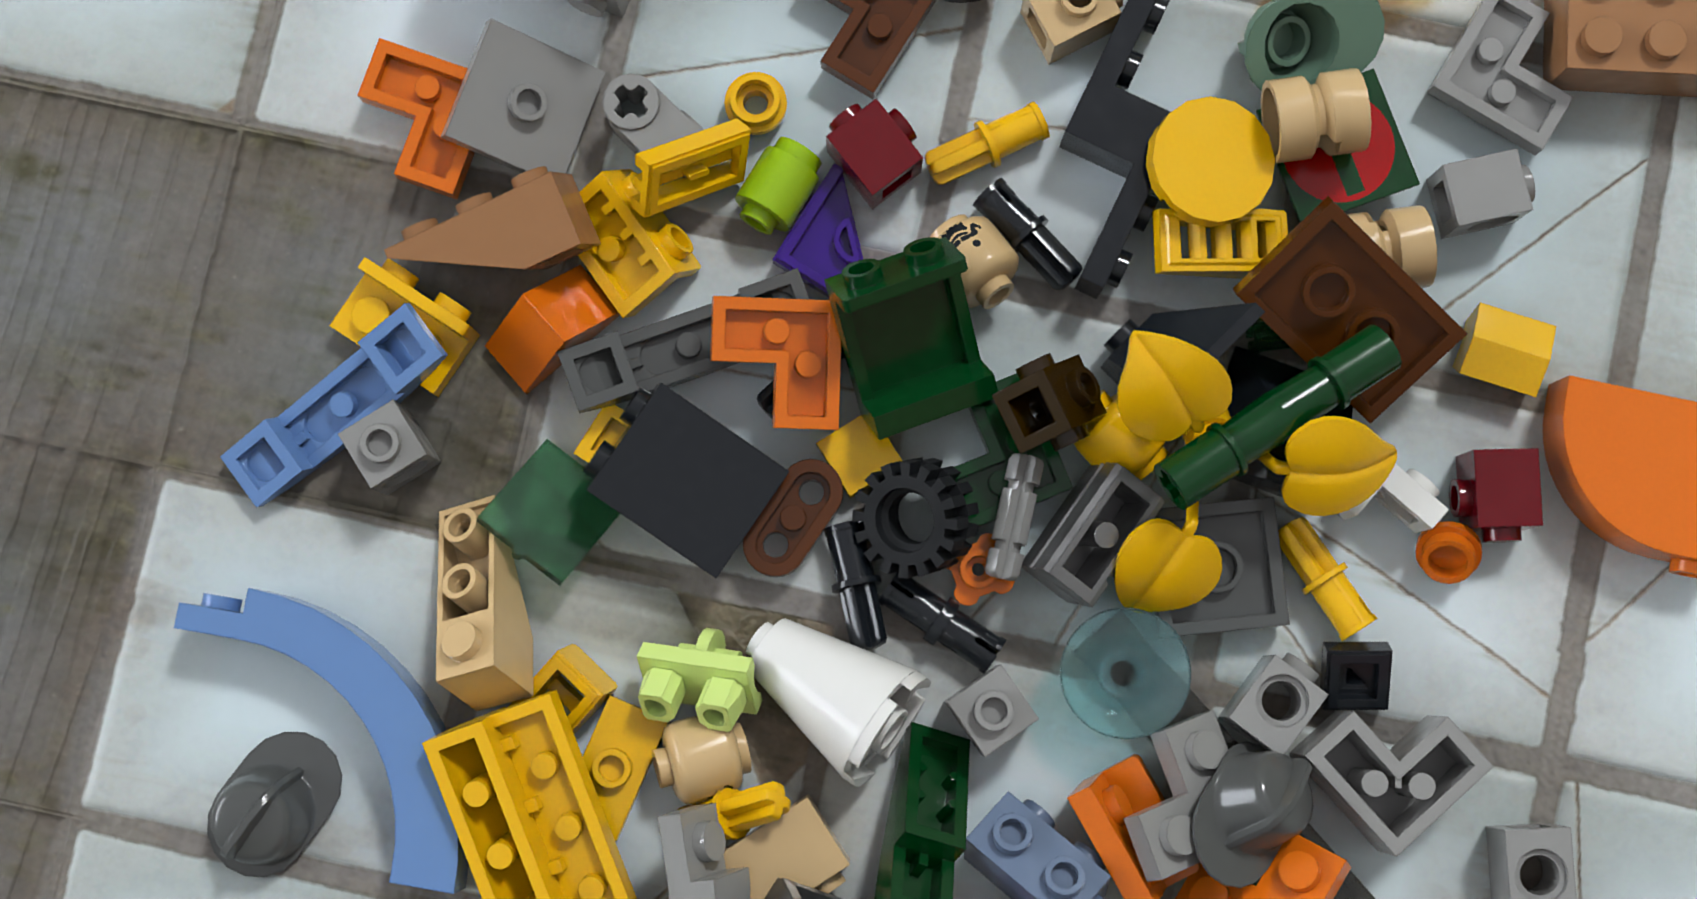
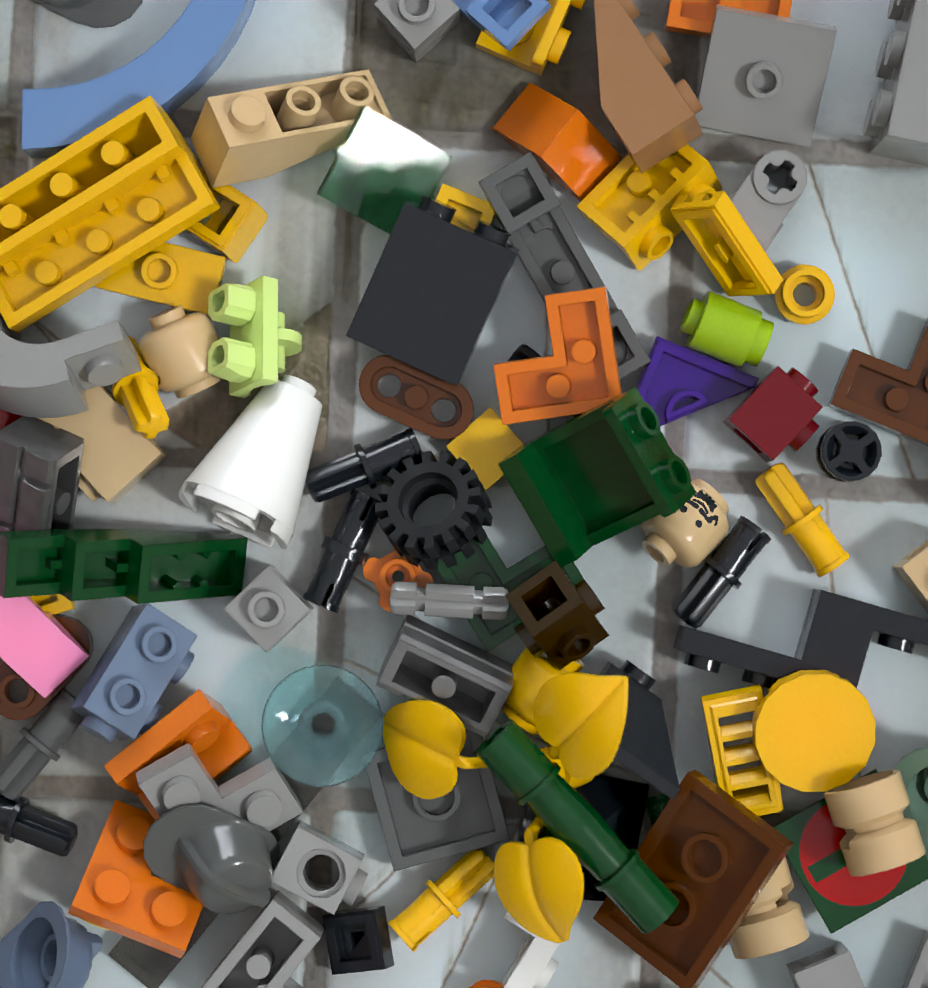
camera: 80 degrees right, 5 degrees up
none -> black wheel [816,421,882,482]

